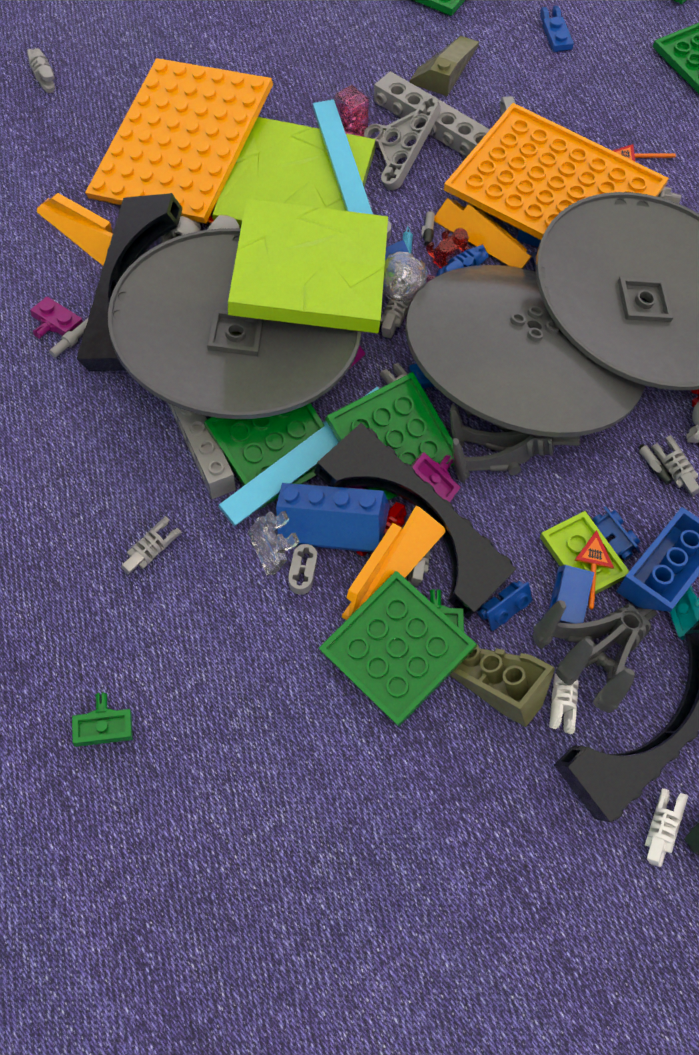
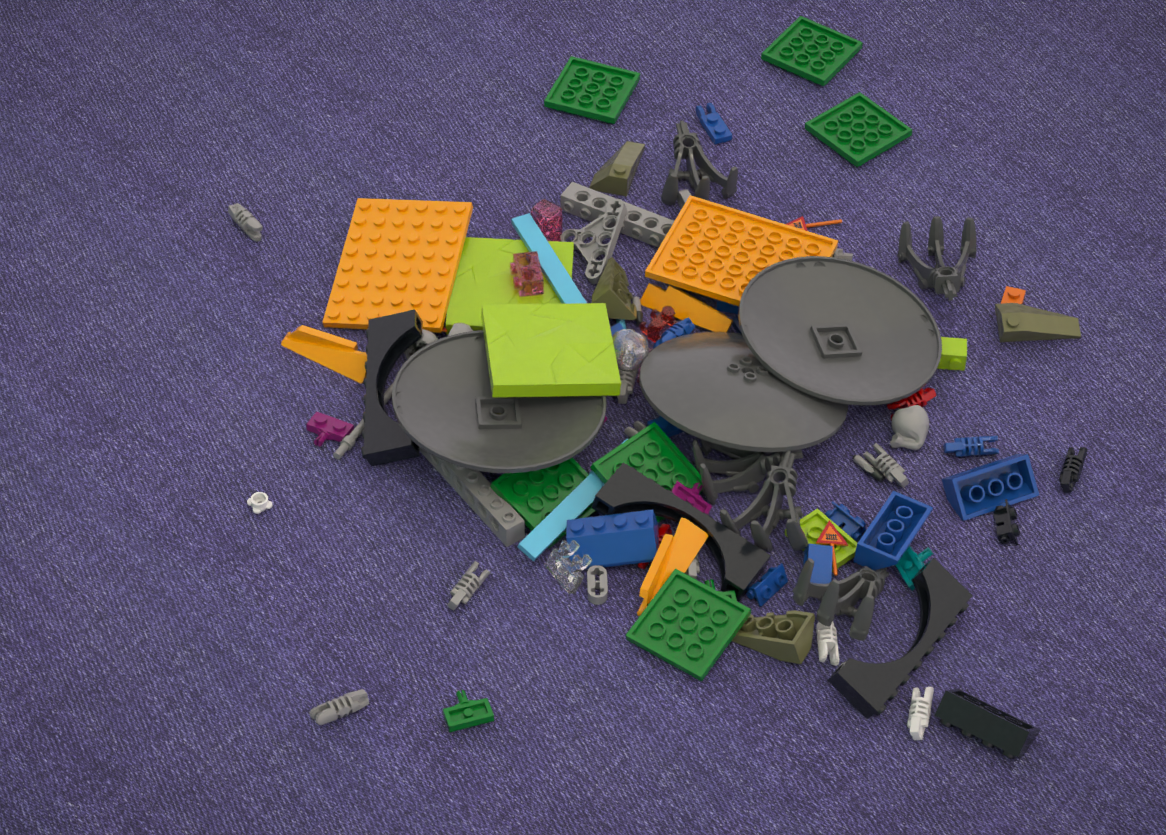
camera: 10 degrees left, 15 degrees down
none -> brick [510,251,544,297]
none -> olive wedge [591,257,637,320]
none -> dark grey piece [661,121,738,205]
none -> dark grey piece [720,451,808,552]

